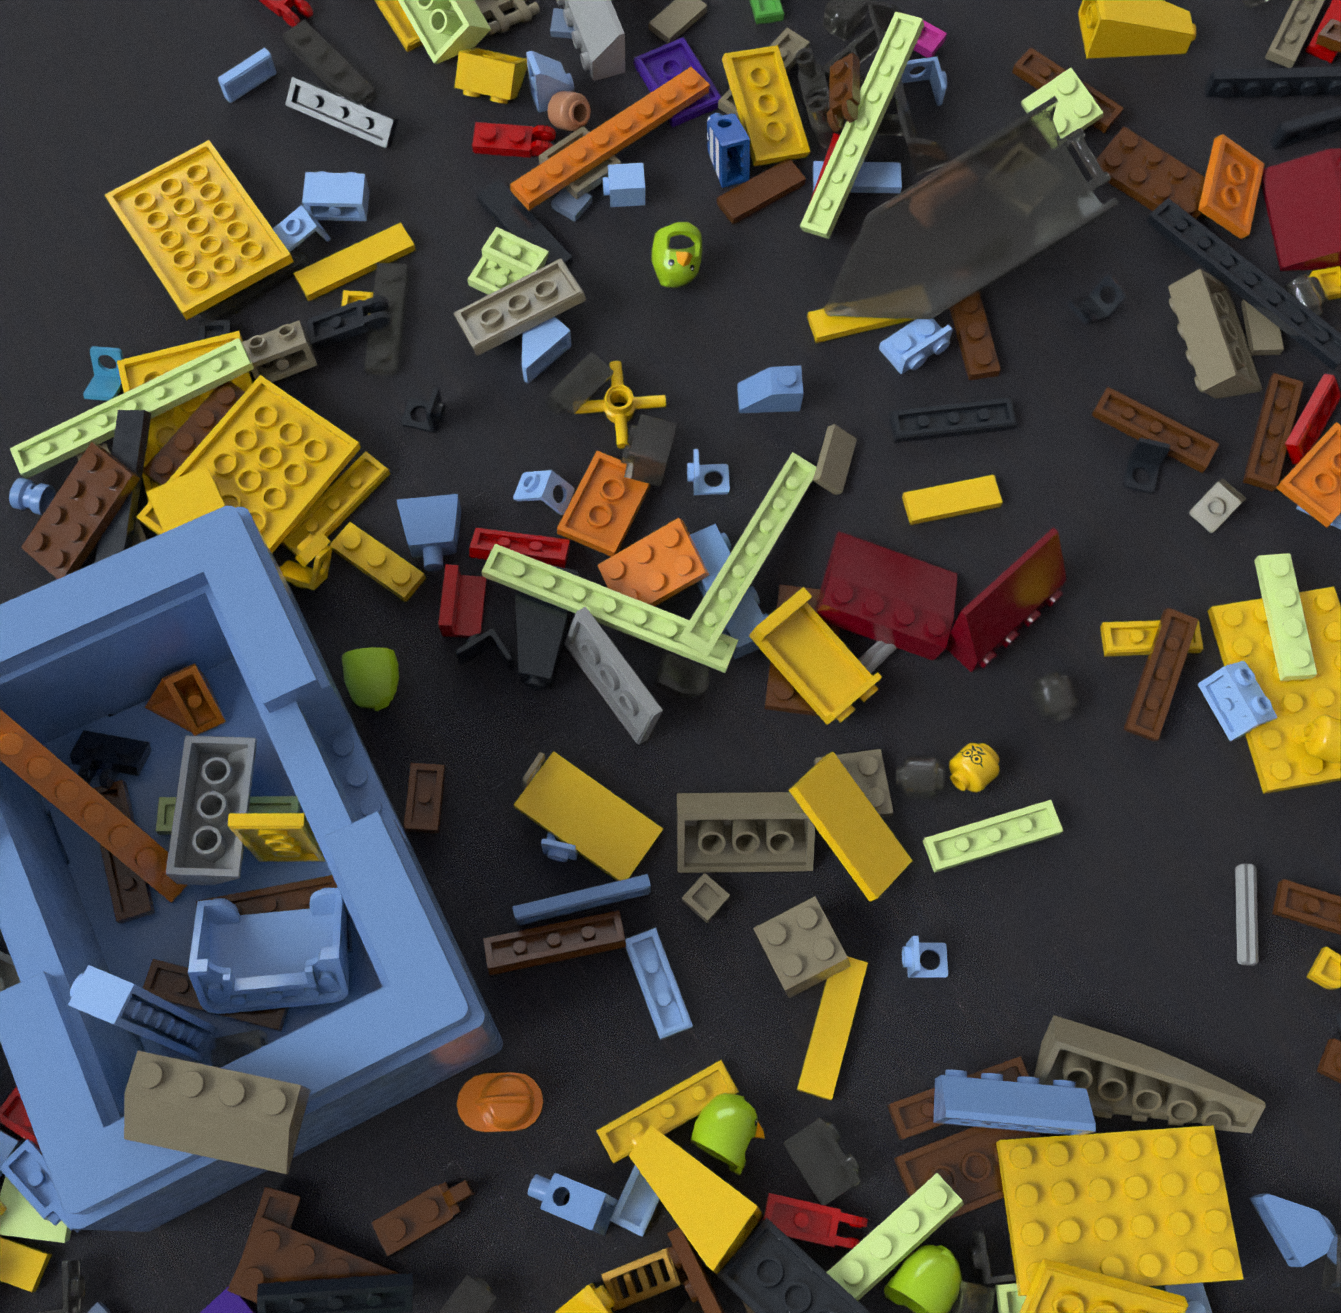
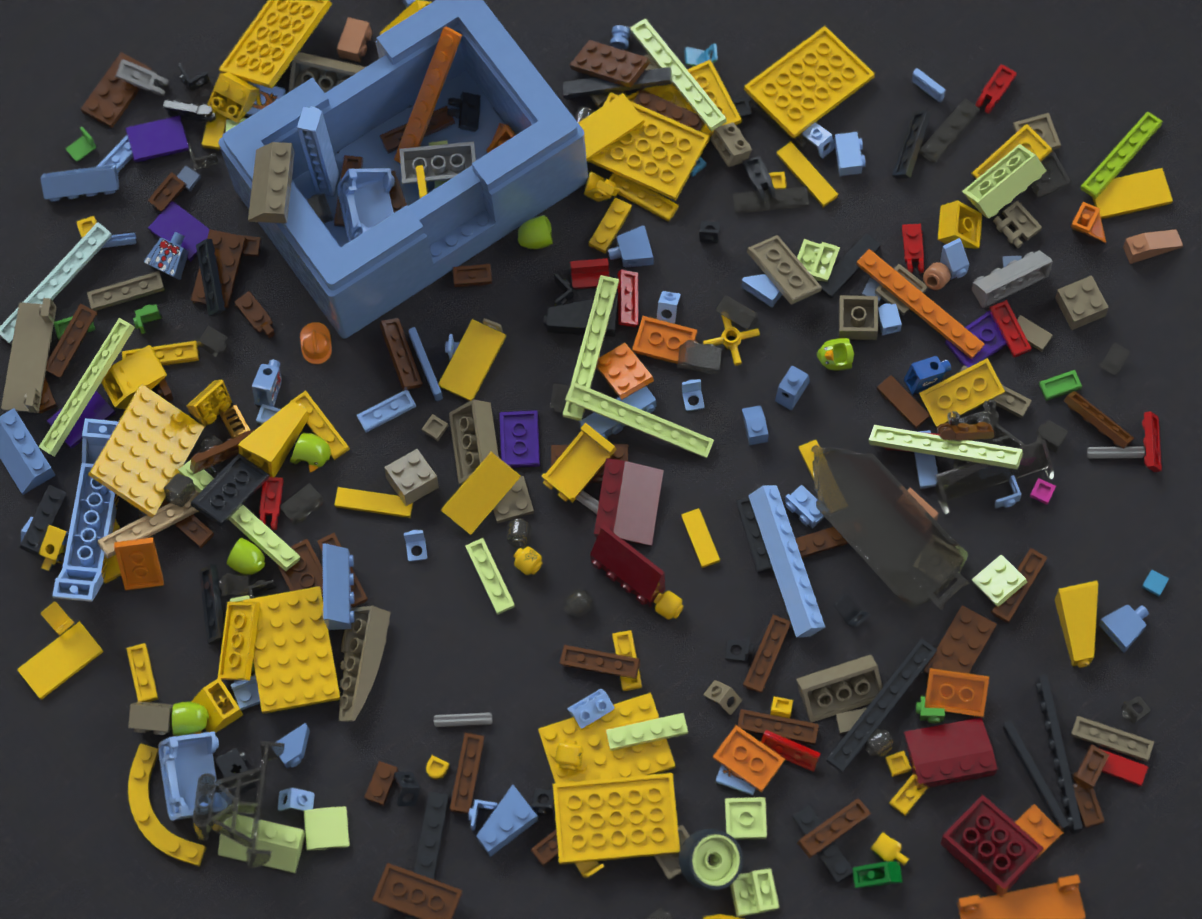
camera: 90 degrees right, 0 degrees up
light grey tile [564,607,663,745] -> none
dark tan tile [813,424,857,495] -> none
none -> dark purple tile [500,410,540,468]
none -> yellow head [654,591,684,620]
none -> light blue brick [748,485,825,637]
none -> yellow tile [770,697,793,719]
none -> medium blue torso [775,366,810,411]
none -> dark tan brick [839,295,878,340]
none -> bright green bracket [916,696,945,724]
none -> red tile [989,300,1032,358]

